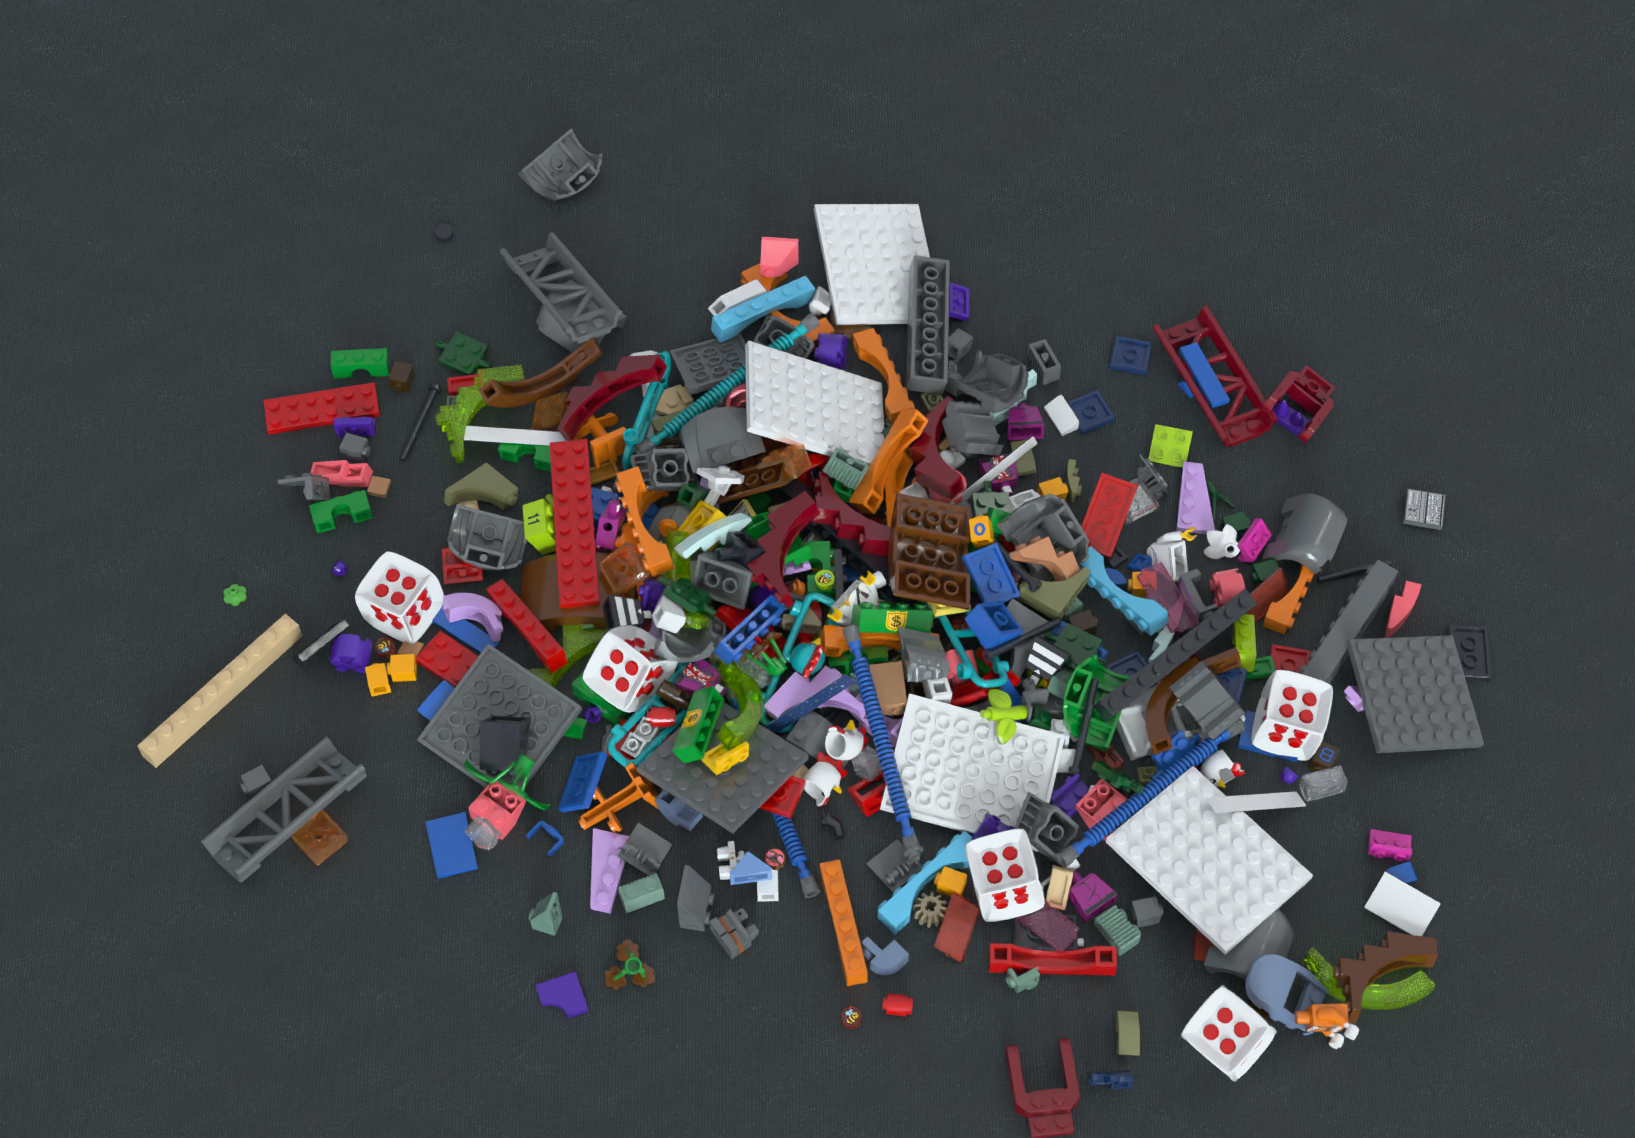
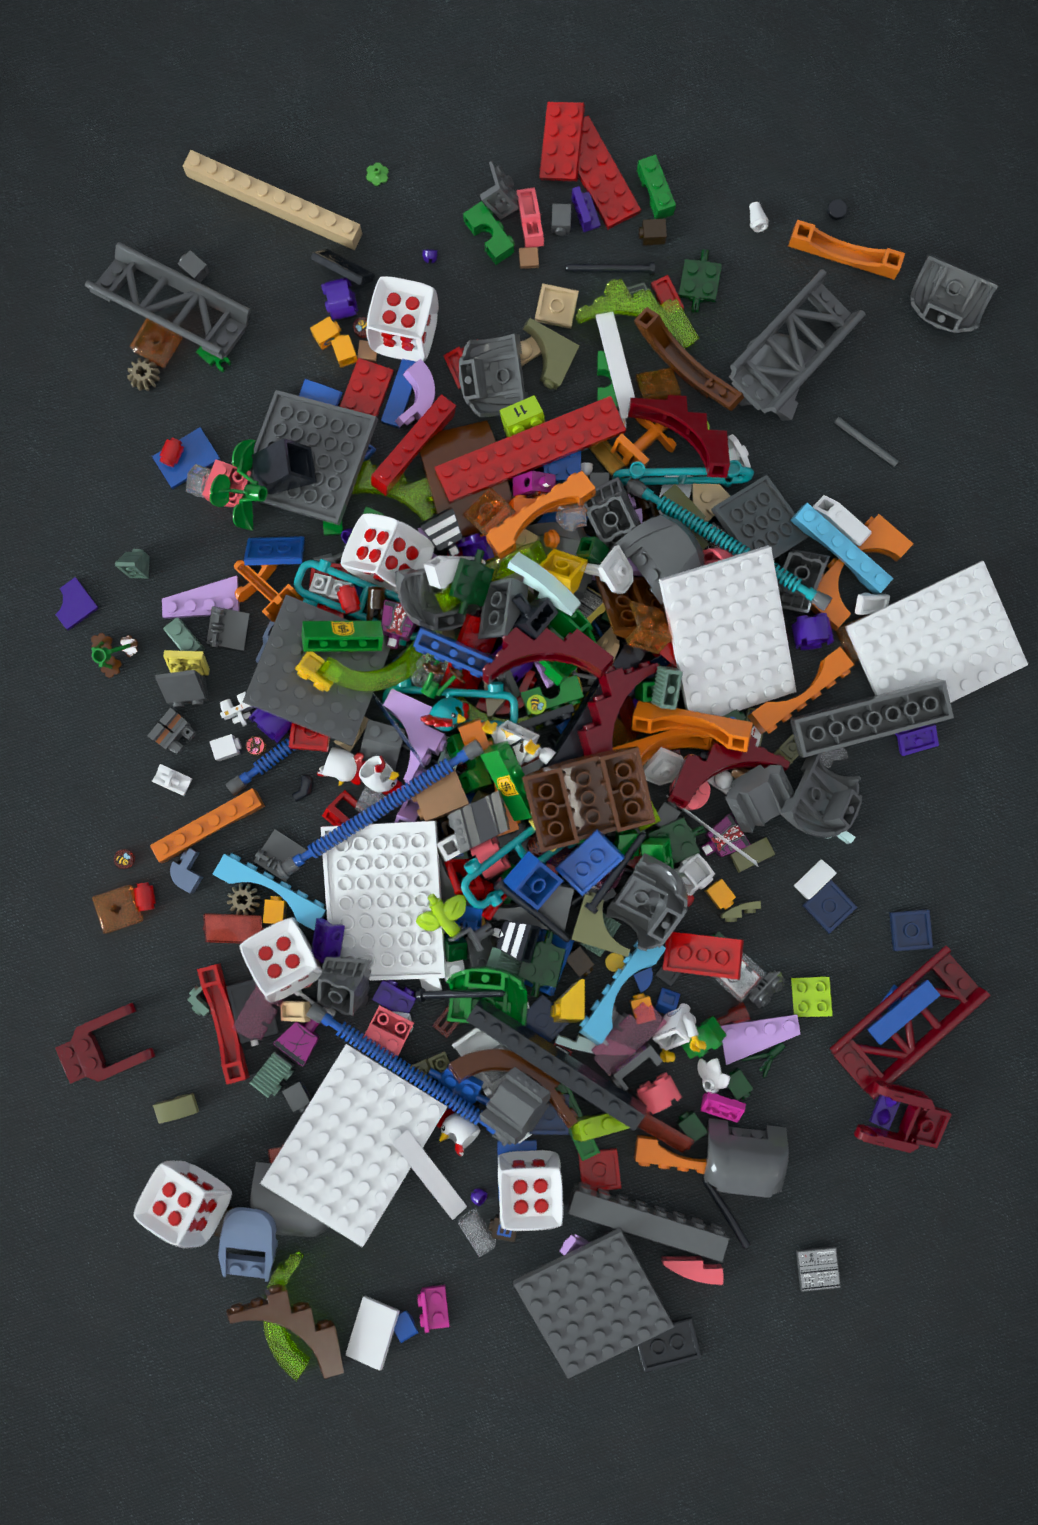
camera: 70 degrees right, 25 degrees up
blue piece [526,821,564,857] -> none
medium blue slope [730,852,772,885] -> none
coral slope [760,237,799,278] -> none
orange plate [789,579,805,596] -> none
dark grey brick [948,328,974,361] -> none
light orange brick [969,515,994,548] -> none
magenta torso [1008,403,1044,440] -> none
nougat arch [1009,536,1080,582] -> none
dark grey brick [1027,339,1061,385] -> none
dark blue slope [1087,1071,1133,1090] -> none
dark green plate [1091,760,1144,794] -> none
orange torso [1294,1004,1359,1049] -> none
none -> clear orange brick [92,885,143,933]
none -> dark tan gear [127,358,160,391]
none -> white hips [152,764,192,796]
none -> red brick [159,438,184,468]
none -> light yellow tile [163,650,210,676]
none -> green plate [196,346,231,372]
none -> dark purple brick [249,709,292,743]
none -> tan plate [535,283,579,329]
none -> red plate [539,102,585,181]
none -> yellow slope [551,979,585,1023]
none -> clear brick [556,503,587,531]
none -> yellow tile [605,953,625,972]
none -> green brick [681,1016,727,1059]
none -> clear red piece [707,1002,750,1026]
none -> white cone [749,202,769,232]
none -> orange arch [788,220,905,280]
none -> dark grey bar [834,417,899,467]

